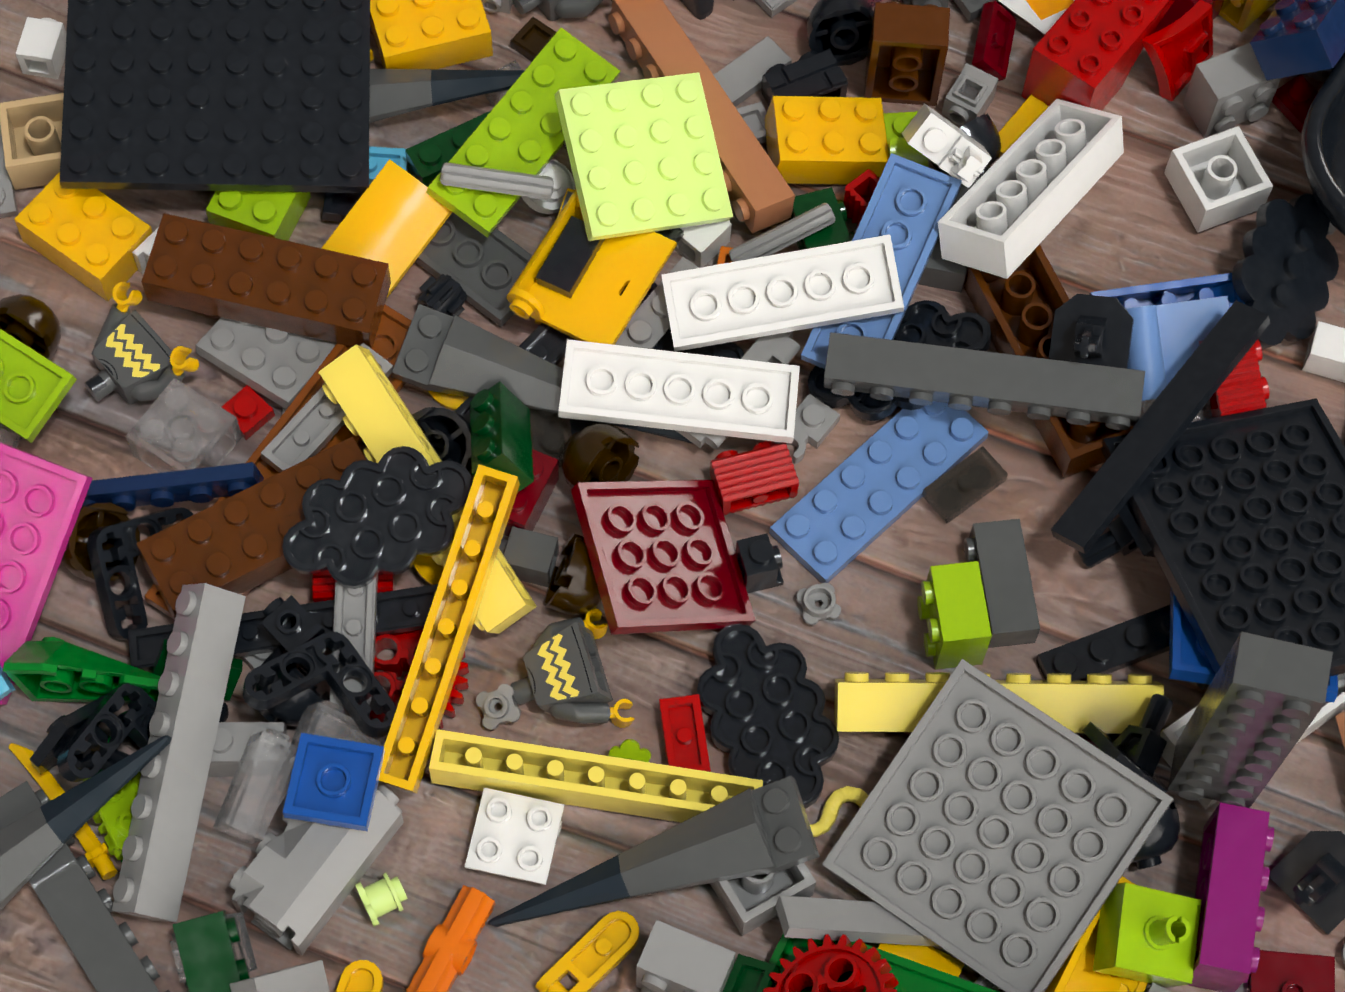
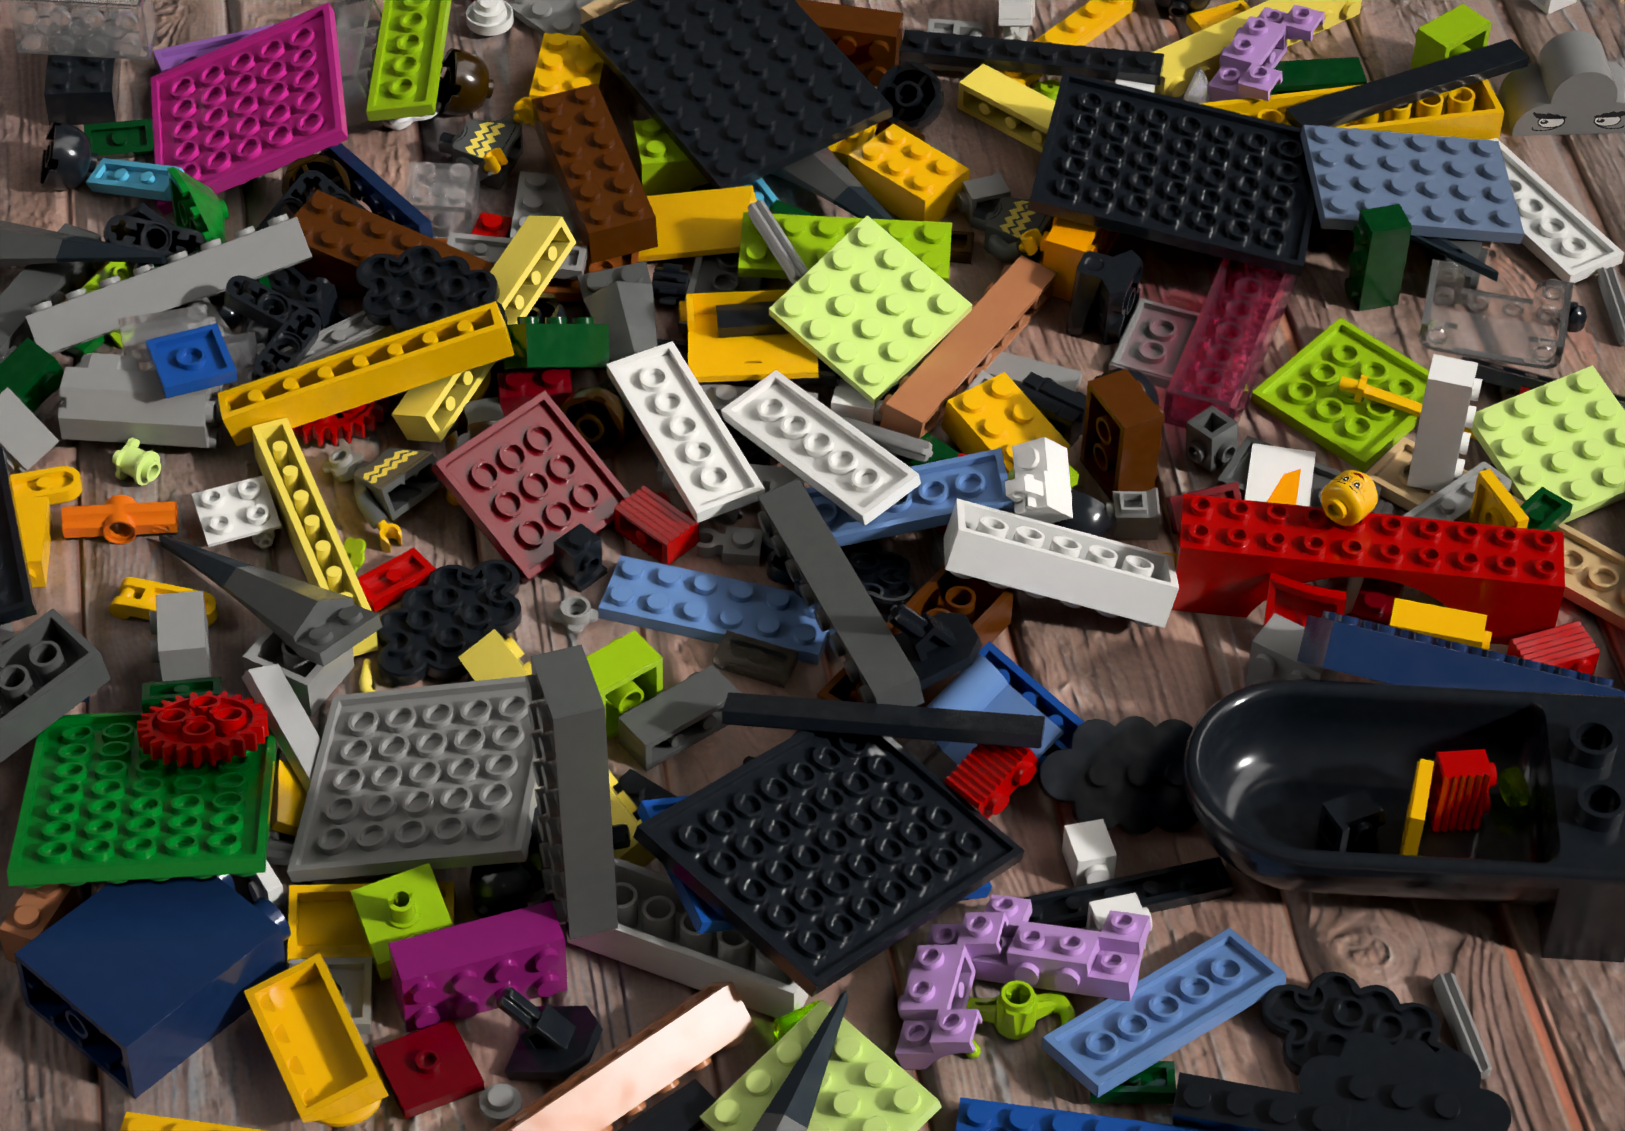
camera: 60 degrees right, 20 degrees down
white brick [1164,126,1273,233] -> none

